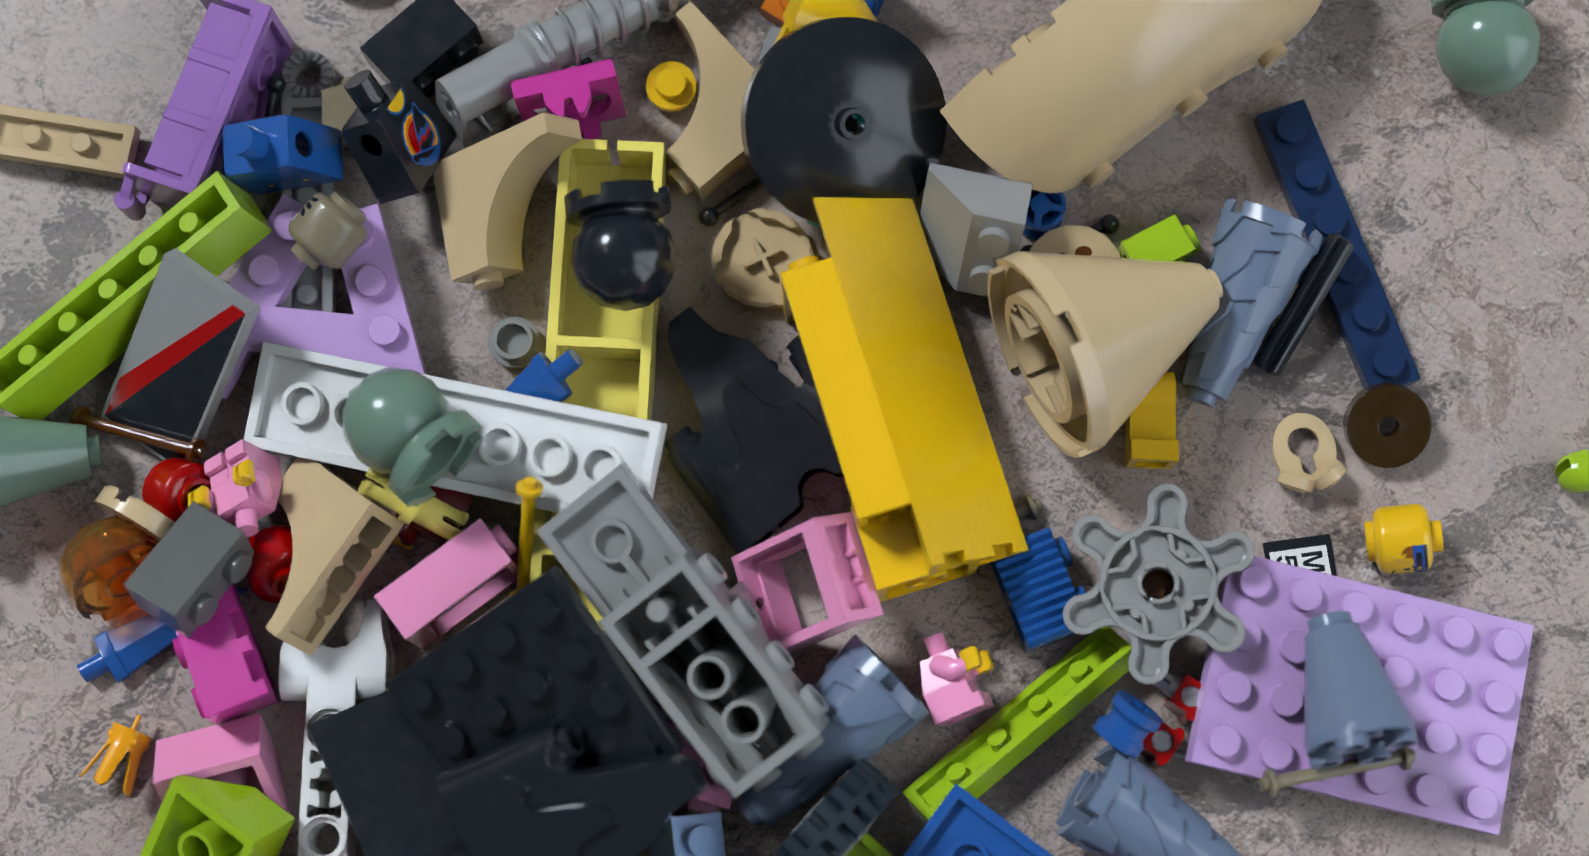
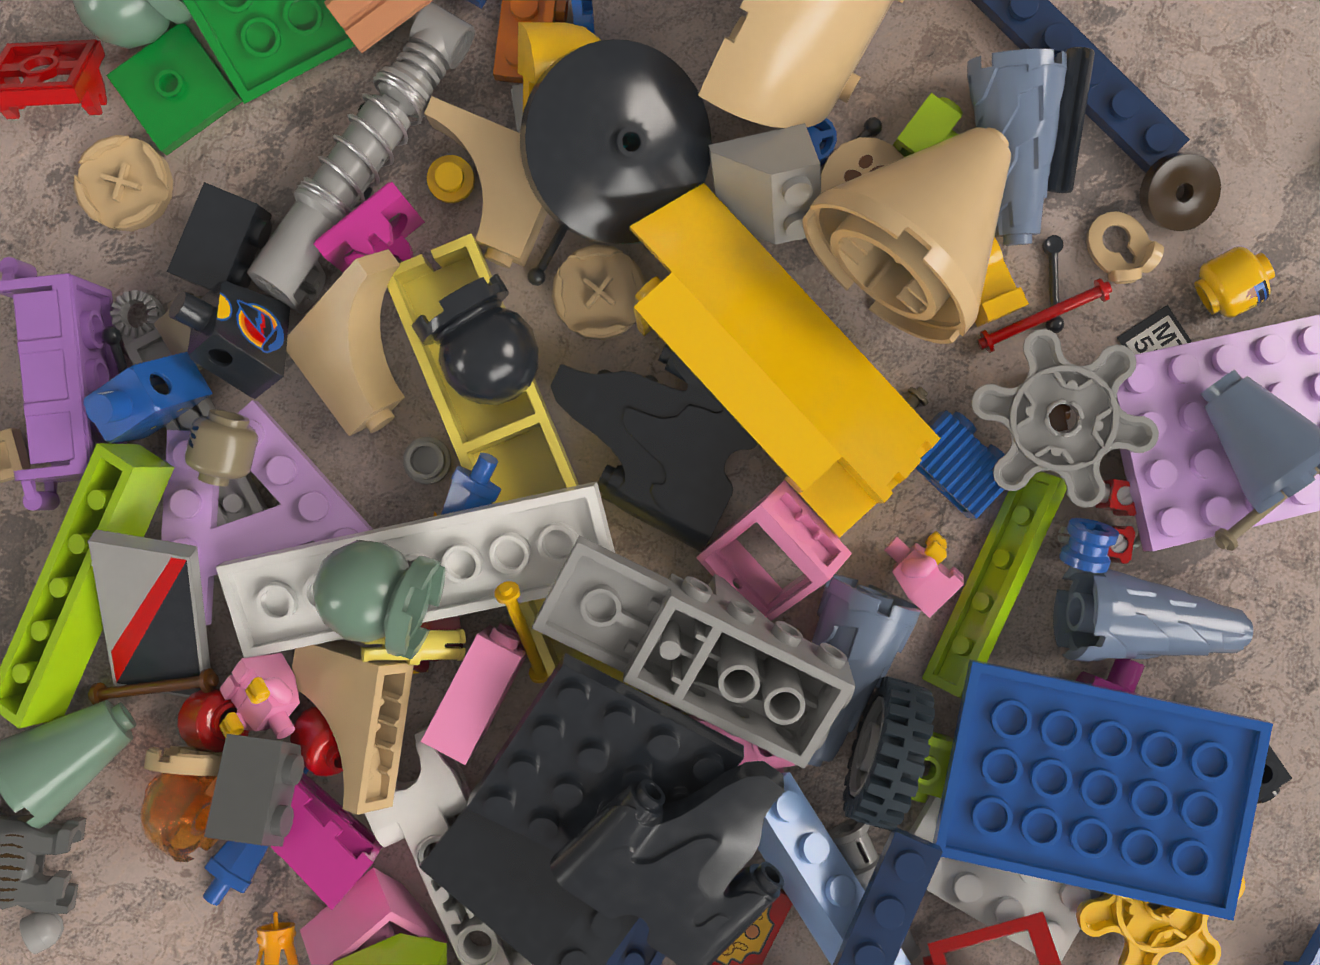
camera: 30 degrees left, 10 degrees up
none -> red axle [977,278,1112,353]
none -> black hinge [1042,235,1065,334]

